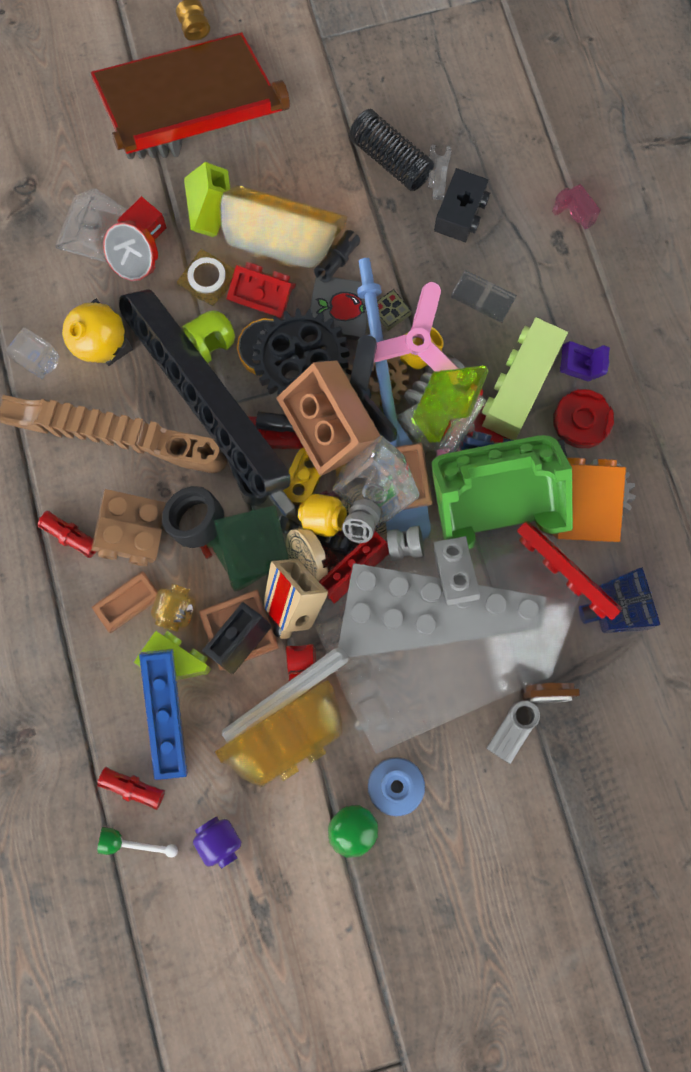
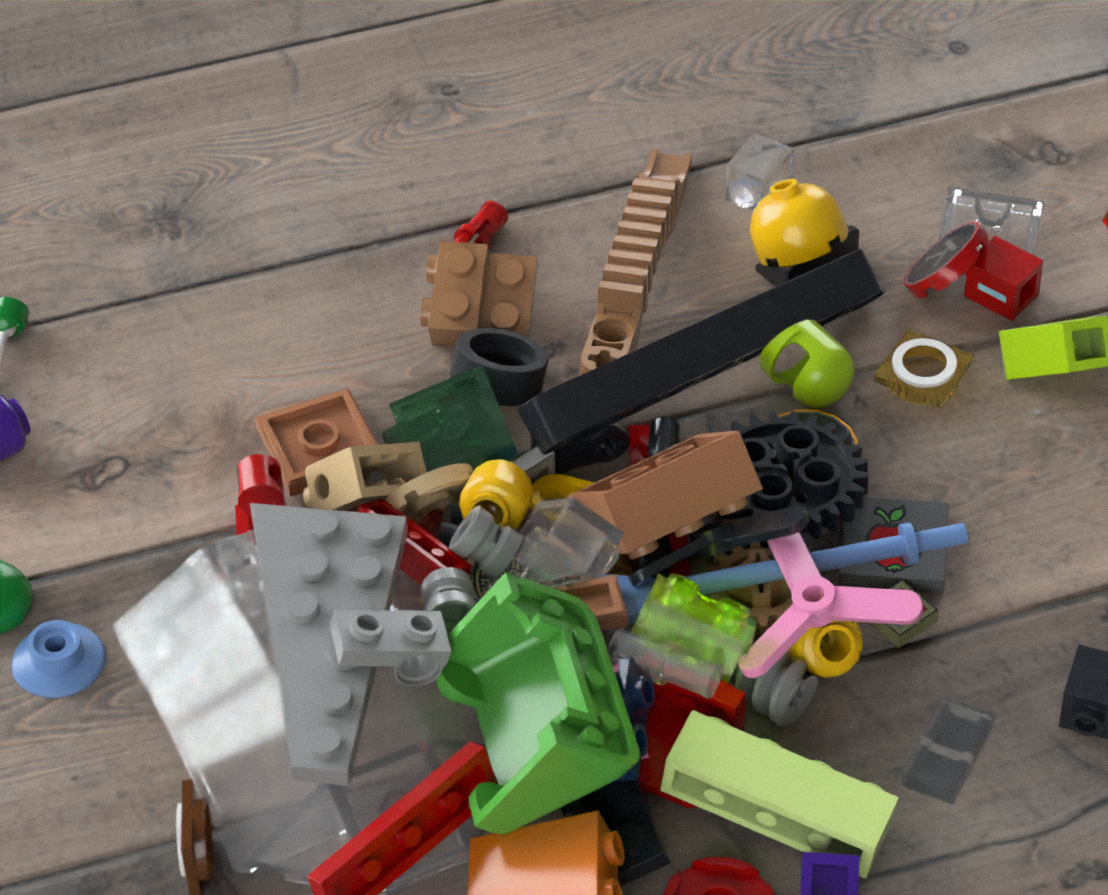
camera: 90 degrees right, 30 degrees down
nougat tile [91,571,162,633] -> none
red pin [97,767,165,810] -> none
lime slope [134,631,211,680] -> none
blue tile [139,649,188,780] -> none
clear yellow head [151,583,196,632] -> none
black slope [202,602,272,674] -> none
clear yellow windscreen [215,679,342,788] -> none
clear yellow windscreen [220,185,347,268] -> none
light grey axle [222,647,349,744] -> none
red bracket [226,261,296,318] -> none
black pin [314,230,360,282] -> none
light grey piece [486,701,540,764] -> none

